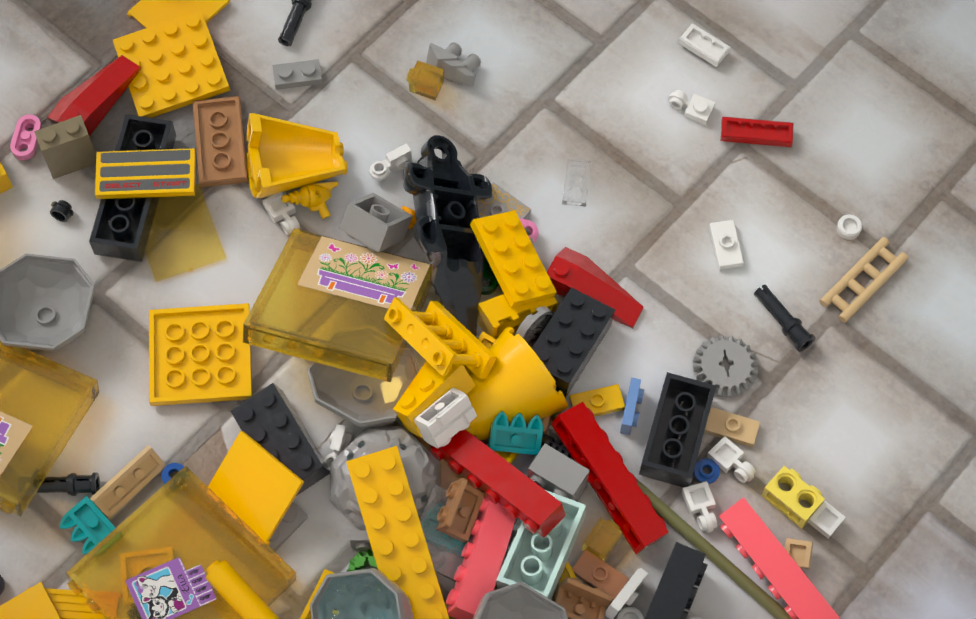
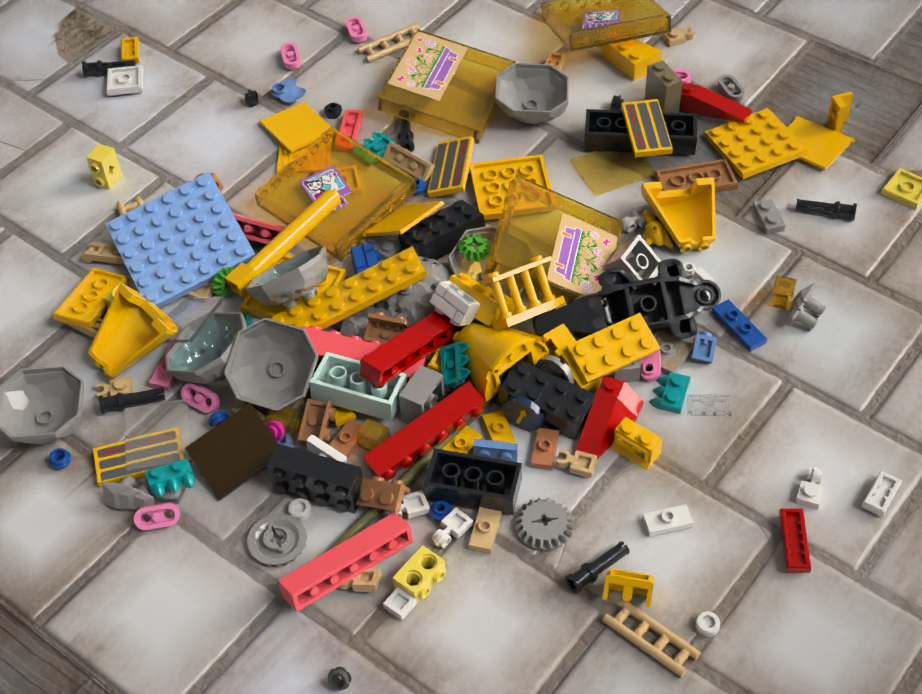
camera: 90 degrees right, 15 degrees down
none -> dark grey plate [328,666,352,691]
none -> coral plate [335,109,363,152]
none -> blue brick [350,243,381,275]
none -> medium nougat bracket [356,476,411,513]
none -> tile [427,136,474,198]
none -> yellow plate [442,426,483,454]
none -> bright green gear [458,233,491,262]
none -> dark blue tile [502,396,544,431]
none -> nougat plate [531,428,559,470]
none -> tan plate [556,450,597,478]
none -> yellow window [602,568,655,608]
none -> yellow window [611,417,662,470]
none -> teal plate [649,372,691,414]
none -> medium blue bracket [691,332,717,363]
none -> blue plate [712,299,767,352]
none -> light grey plate [718,75,745,103]

